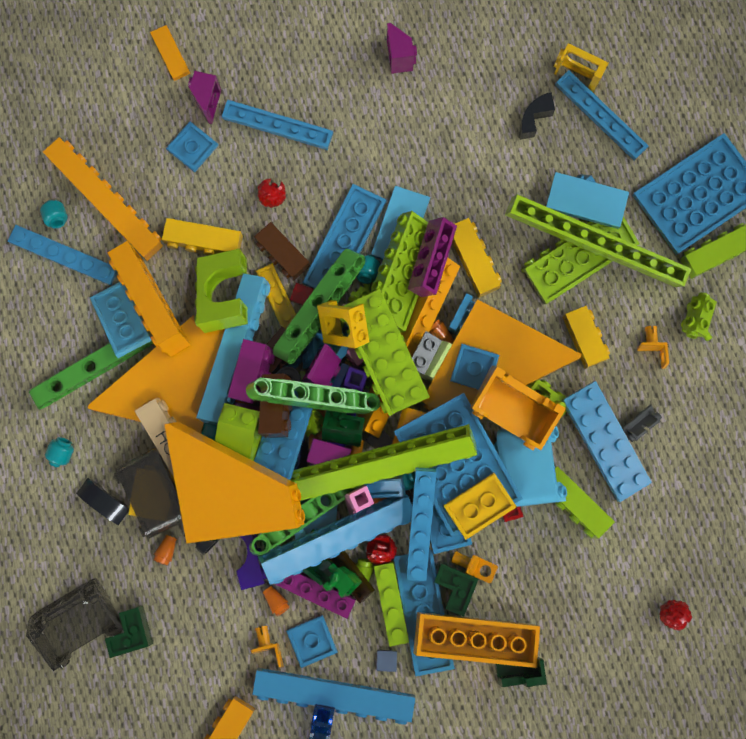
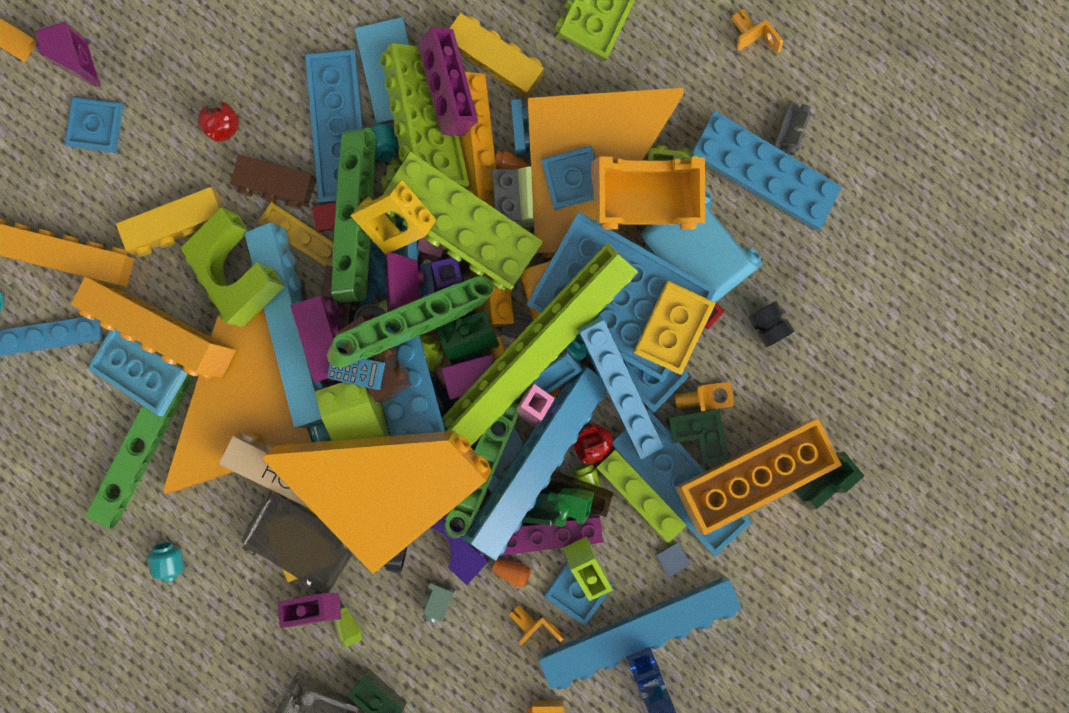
camera: 35 degrees left, 5 degrees up
black brick [76,478,129,526] -> none
orange cone [153,535,177,566] -> none
dark azure plate [222,100,333,150] -> none
lime brick [555,466,615,539] -> none
yellow brick [562,305,610,369] -> none
red piece [659,600,692,631] -> none
none -> magenta brick [277,593,341,628]
none -> dark azure tile [327,352,385,390]
none -> lime cone [334,607,363,649]
none -> sand green brick [422,579,455,623]
none -> lime brick [563,537,613,601]
none -> black wheel [748,301,795,348]

